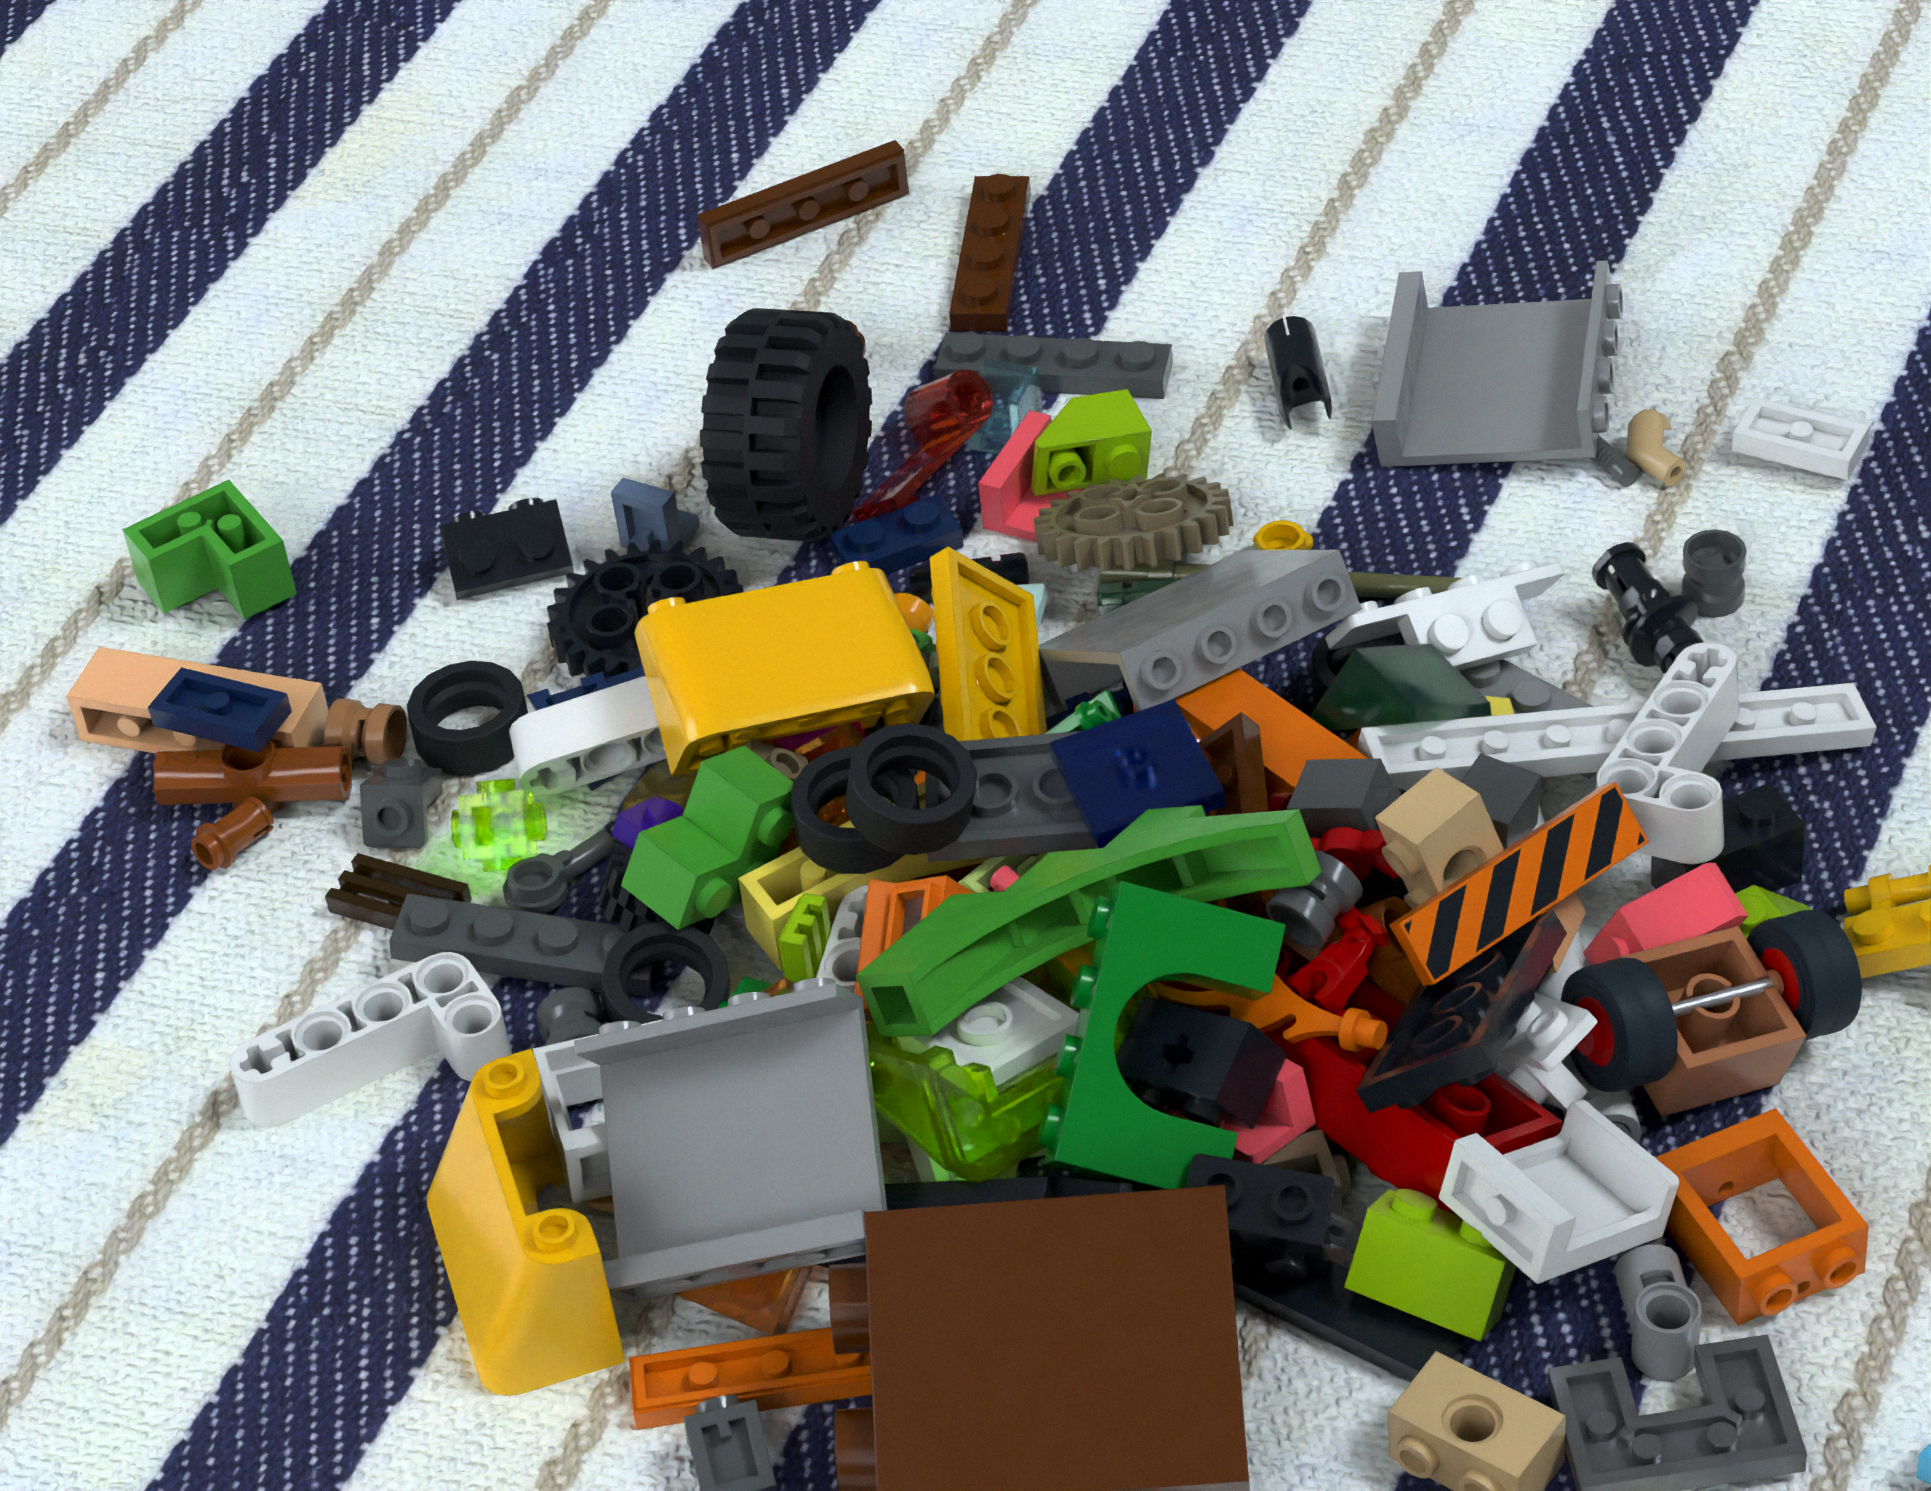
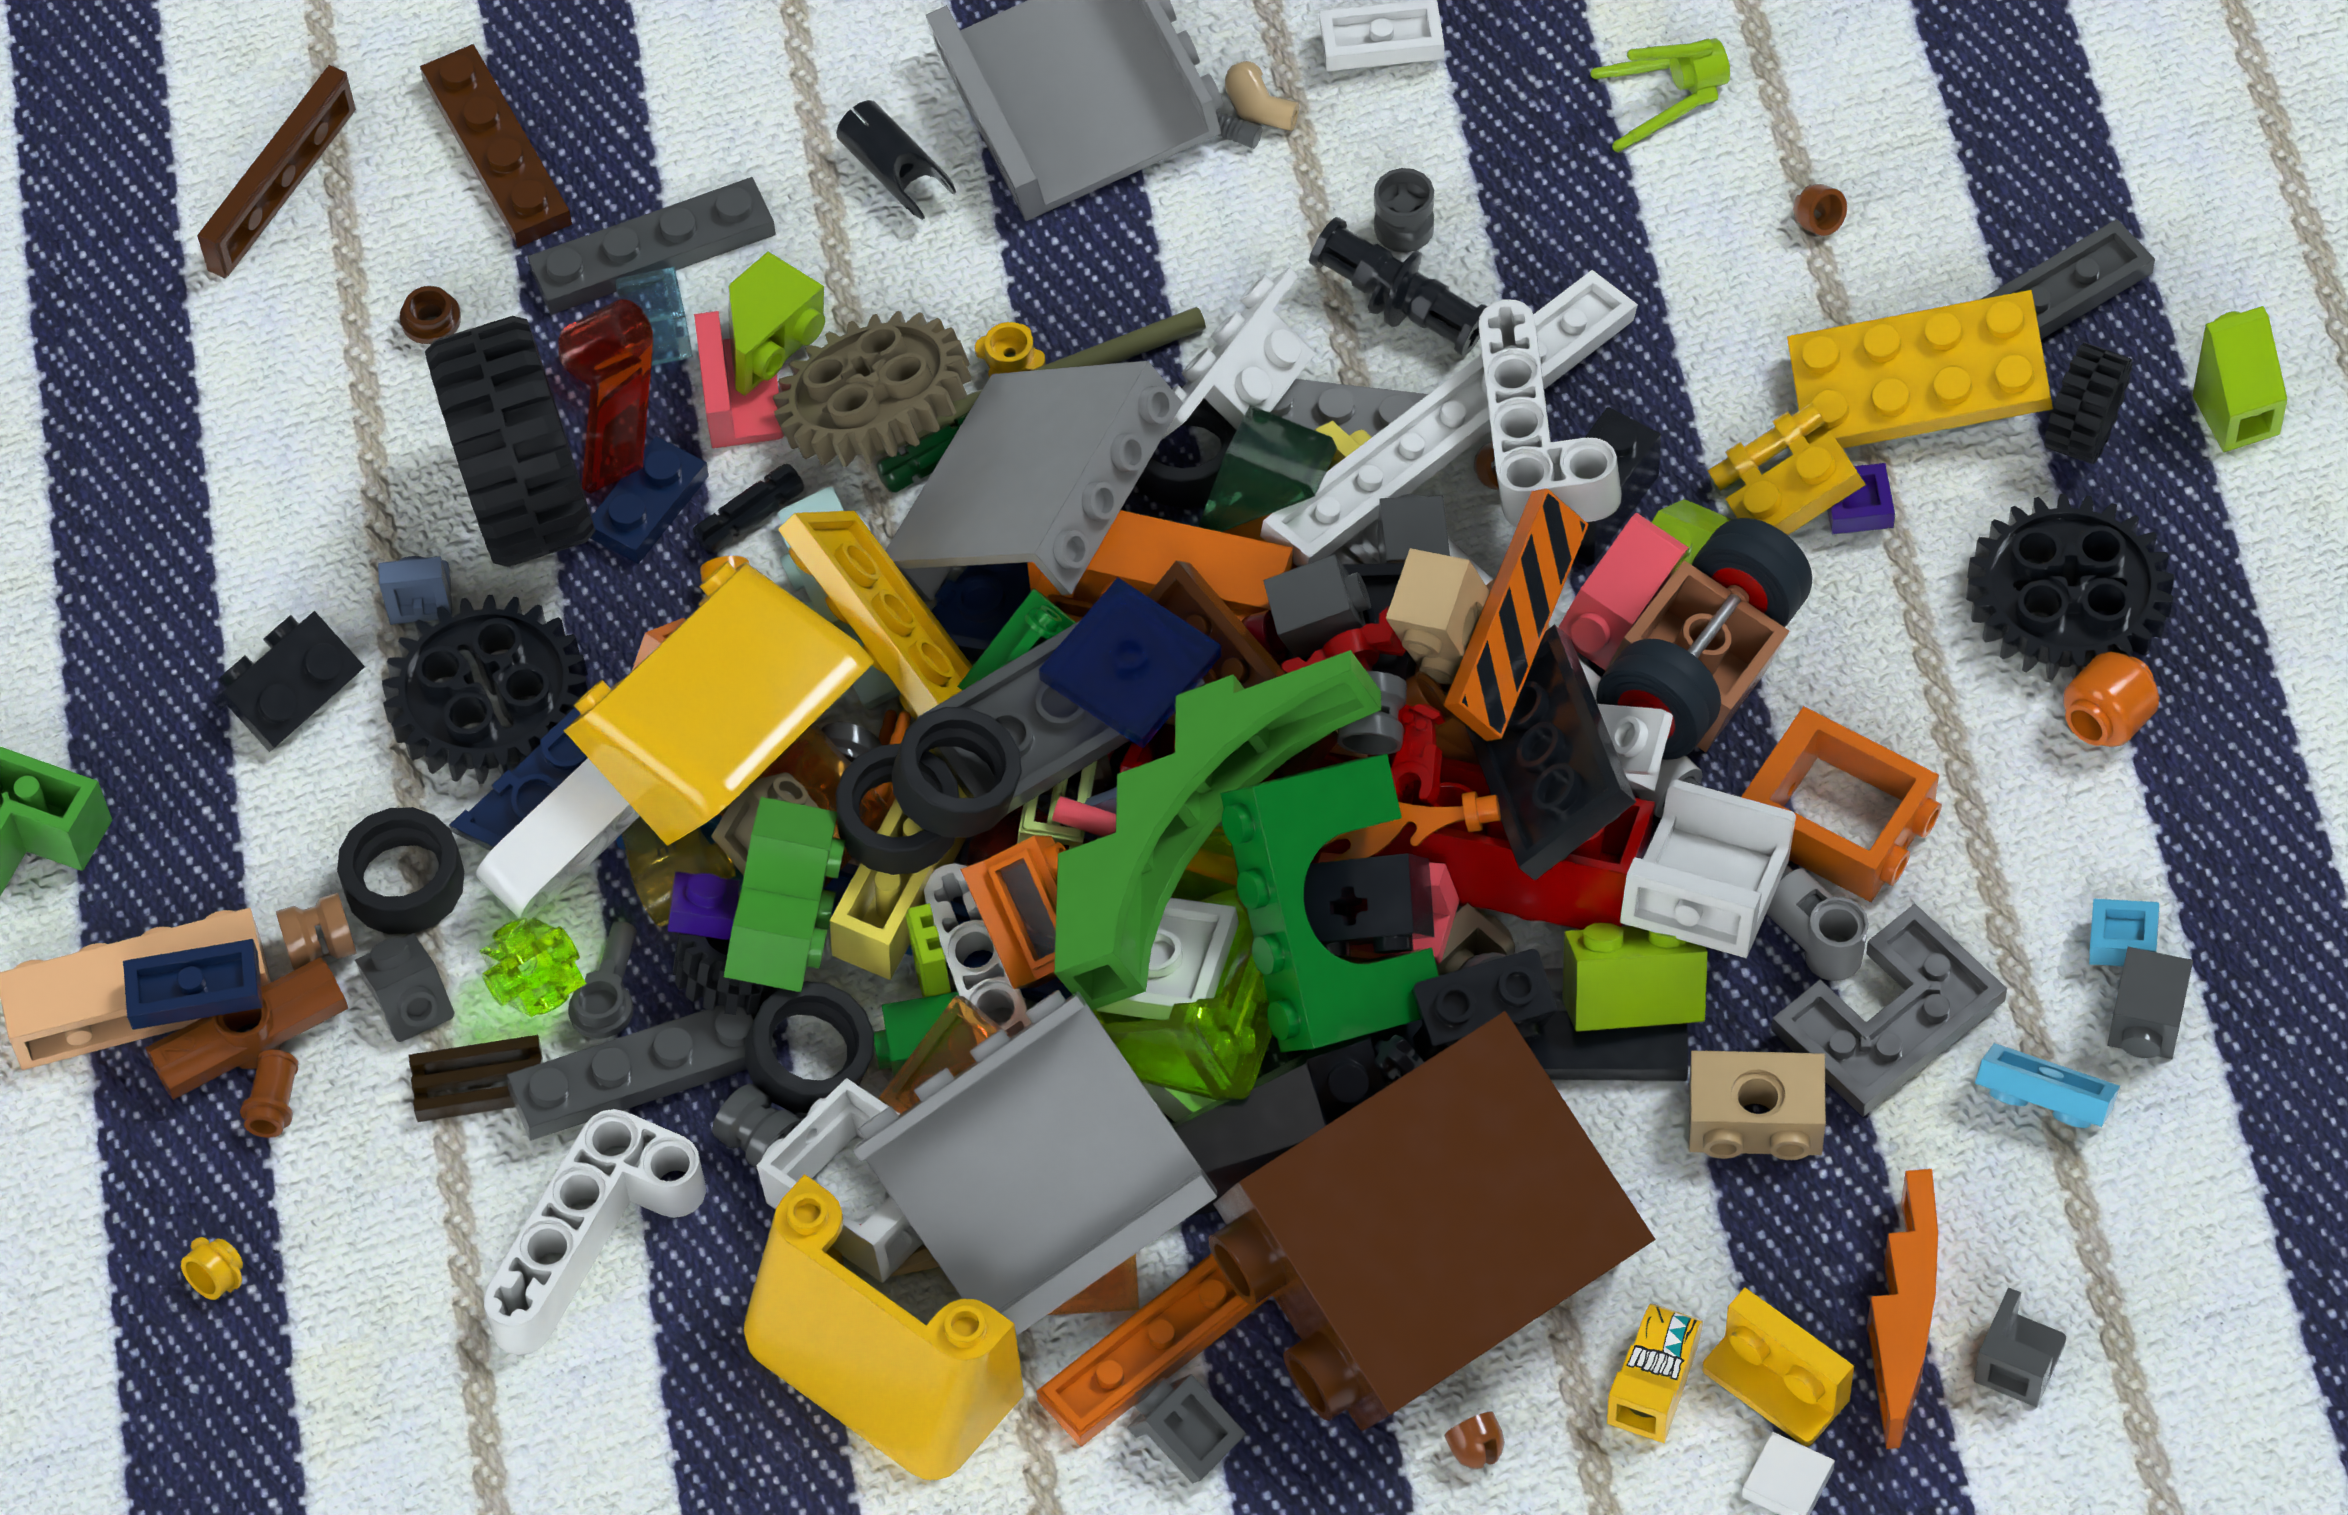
camera: 35 degrees left, 15 degrees up
none -> yellow plate [181,1237,243,1300]

